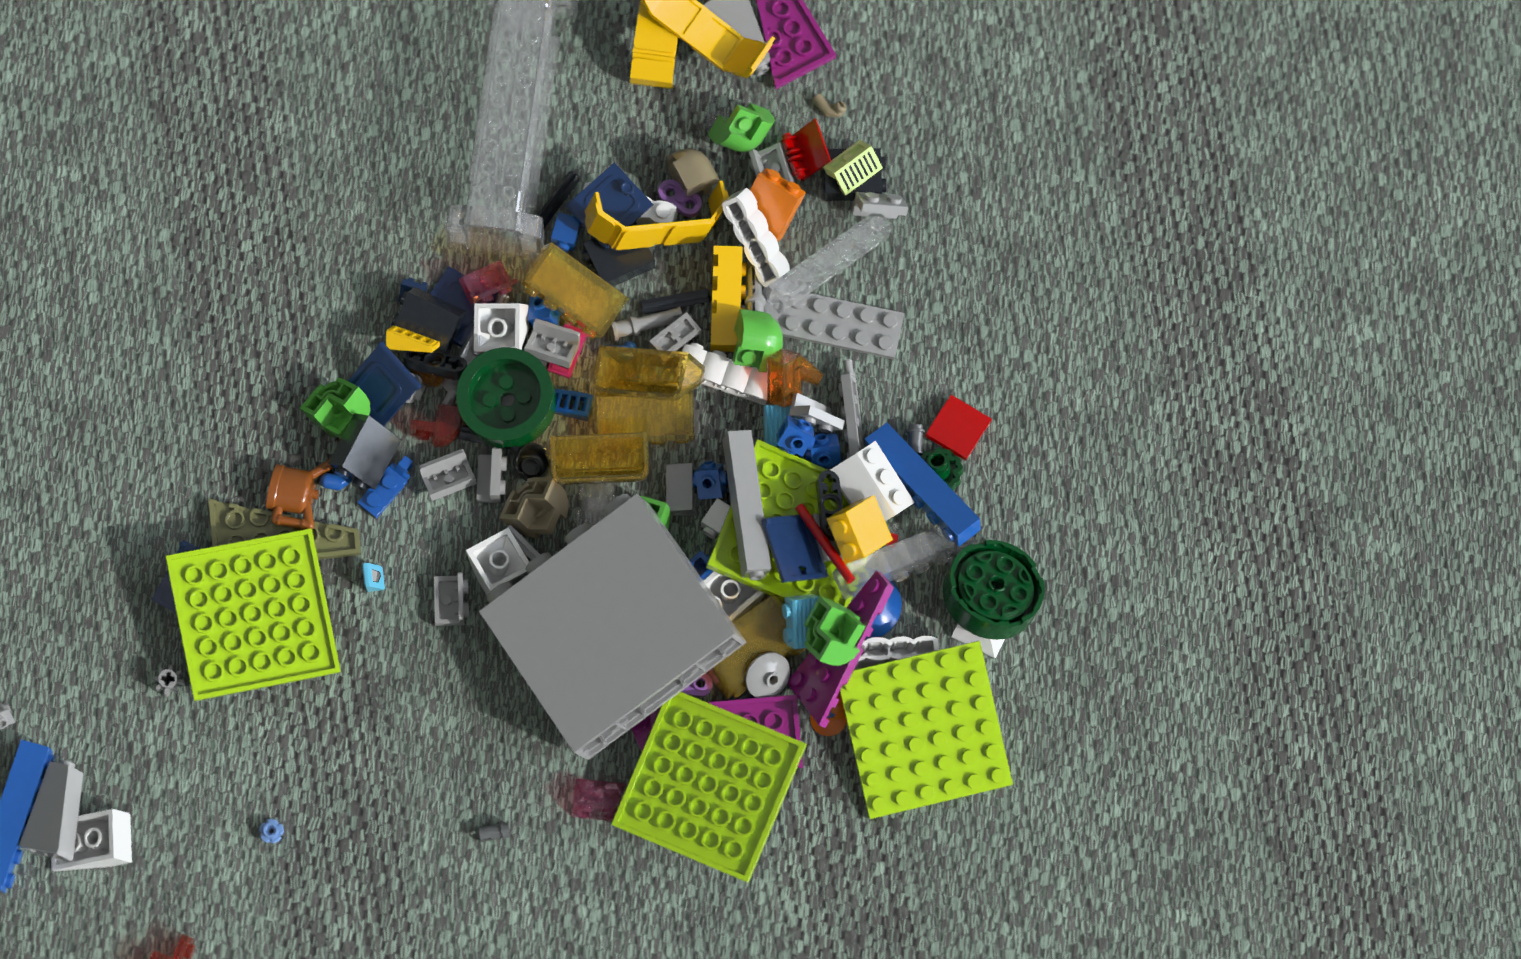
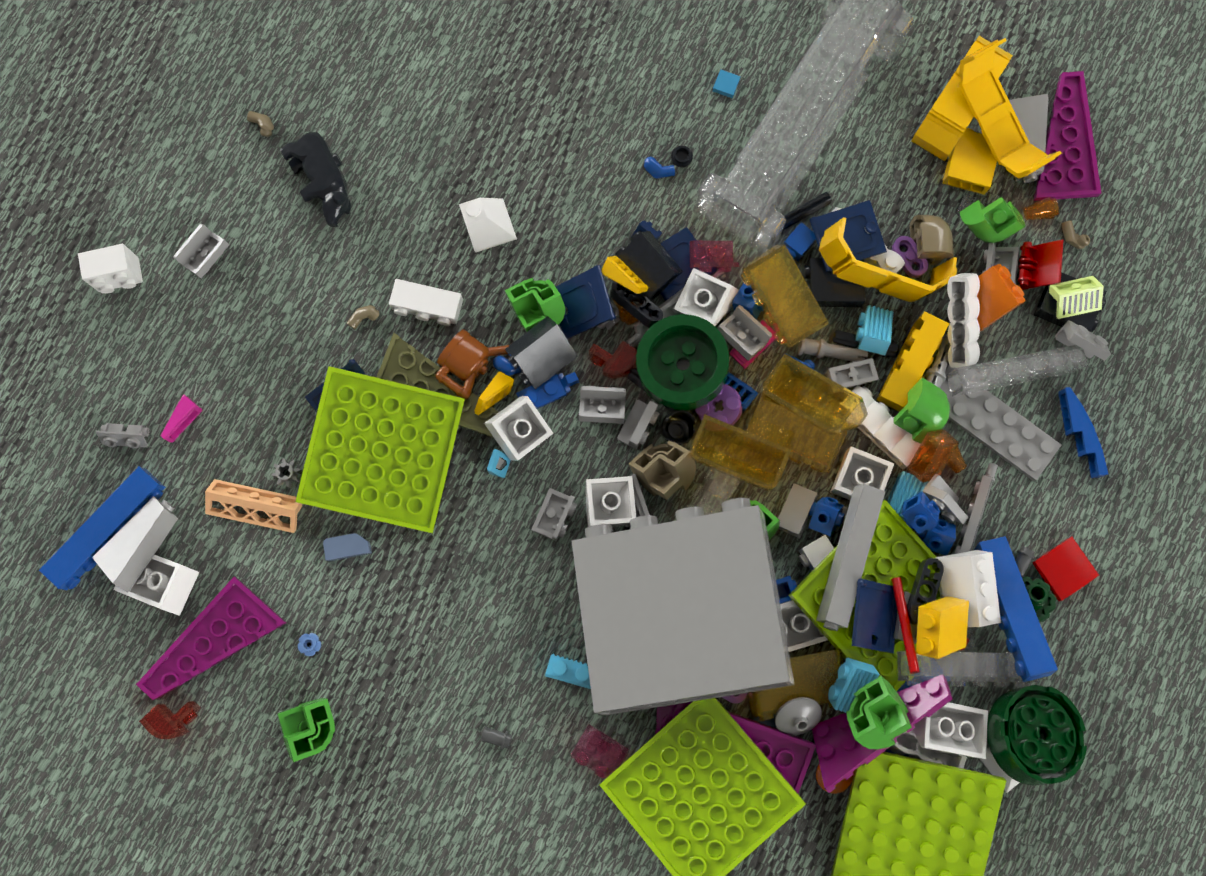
camera: 30 degrees right, 5 degrees up
none -> magenta wing [136,577,287,700]
none -> dark pink slope [161,395,202,443]
none -> light nougat fence [205,479,303,533]
none -> bright green brick [277,698,335,762]
none -> black animal [280,132,351,227]
none -> sand blue piece [323,533,372,562]
none -> dark tan arm [346,305,379,330]
none -> white brick [389,279,463,326]
none -> white slope [459,198,517,253]
none -> yellow slope [475,372,514,415]
none -> white brick [484,396,553,461]
none -> medium azure brick [545,654,591,689]
none -> blue arm [644,157,675,178]
none -> black plate [671,146,693,168]
none -> medium lavender plate [695,384,742,429]
none -> dark azure tile [713,69,741,98]
none -> white brick [830,447,894,500]
none -> medium azure brick [856,305,894,356]
none -> white slope [913,702,988,759]
none -> yellow brick [942,128,997,195]
none -> clear orange cone [1023,197,1059,220]
none -> blue slope [1058,387,1108,478]

